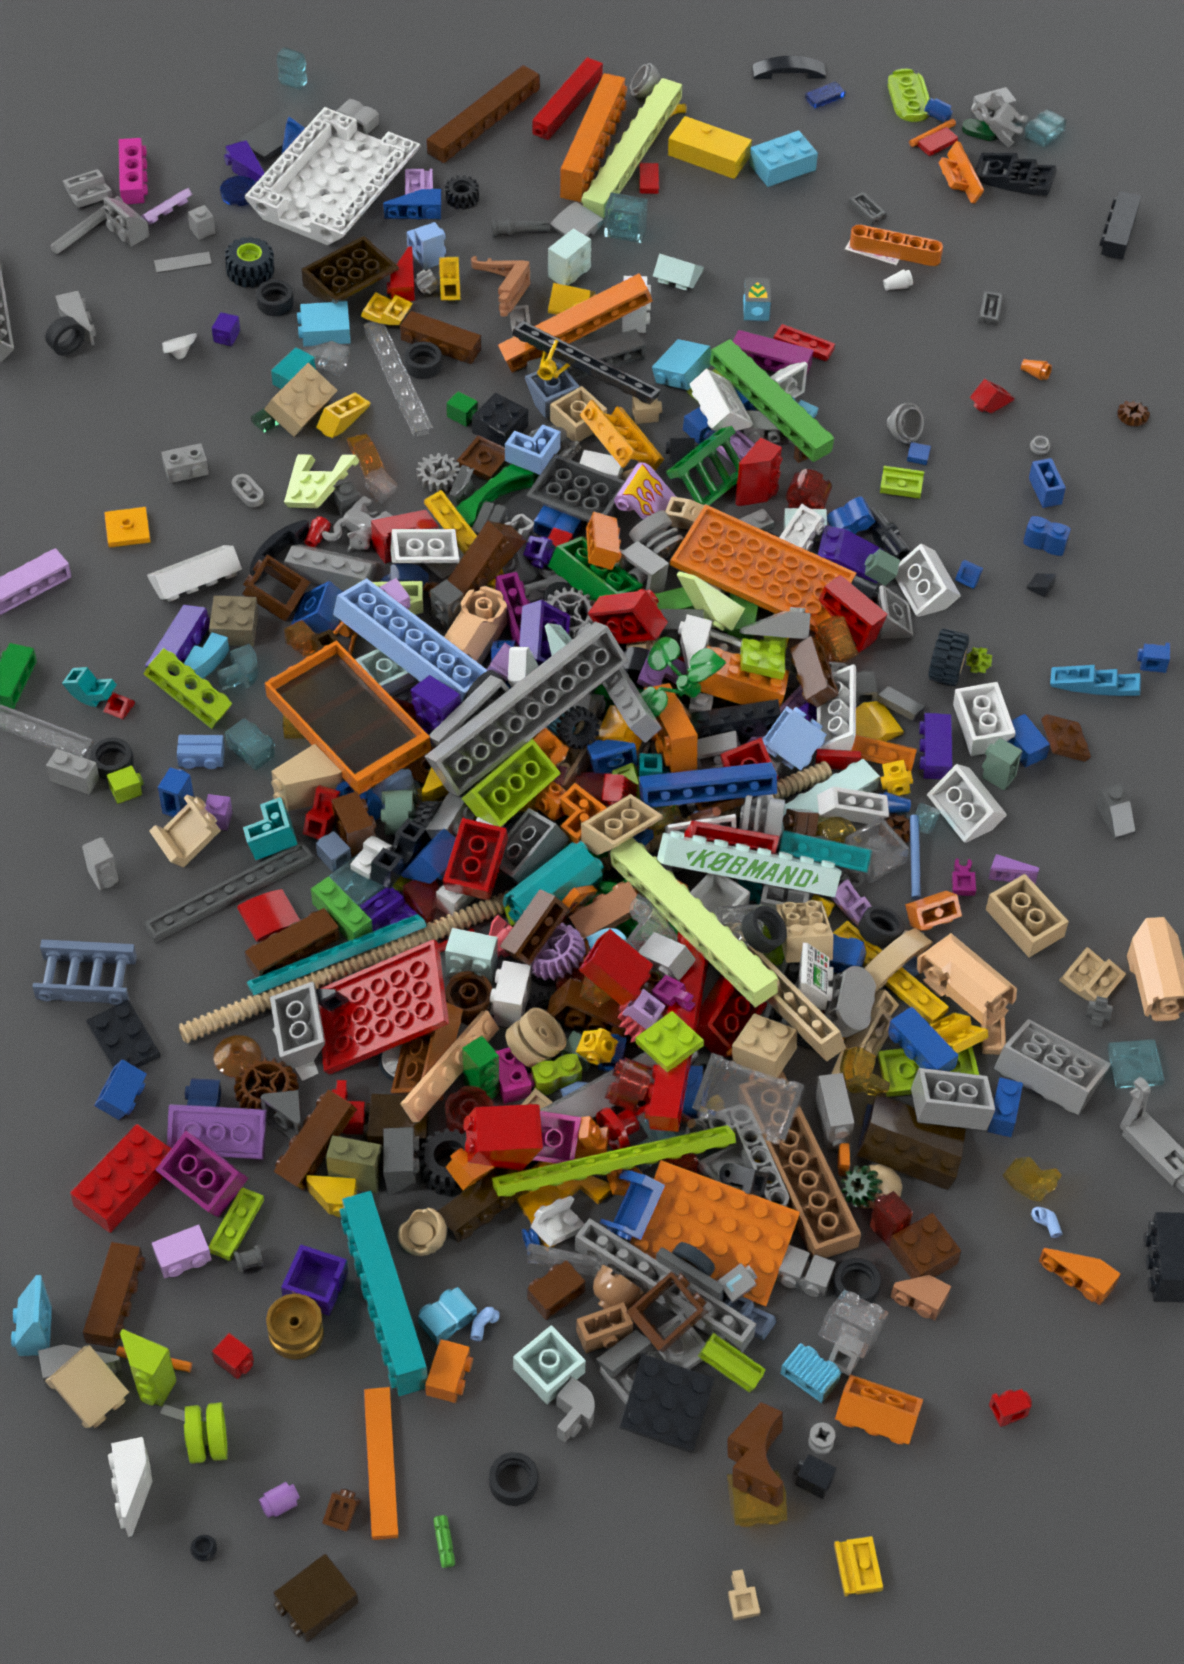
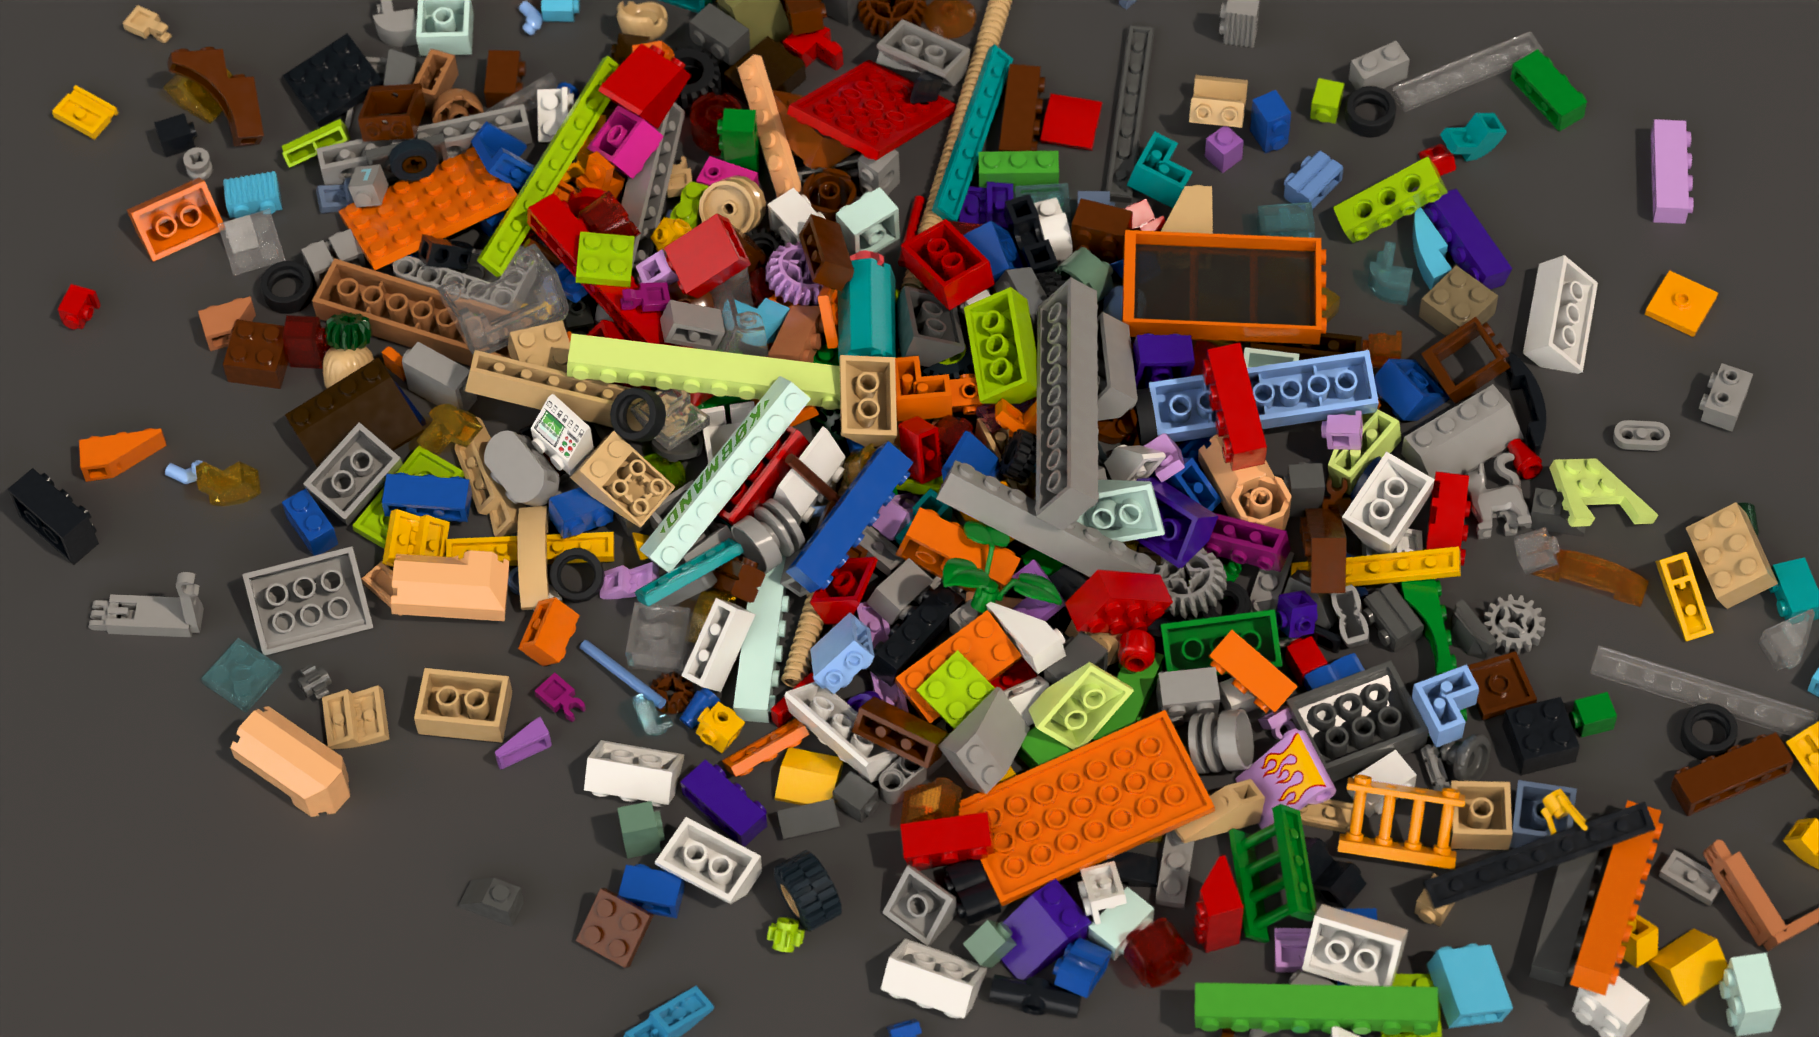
camera: 135 degrees right, 5 degrees up
none -> red brick [1202,342,1267,471]

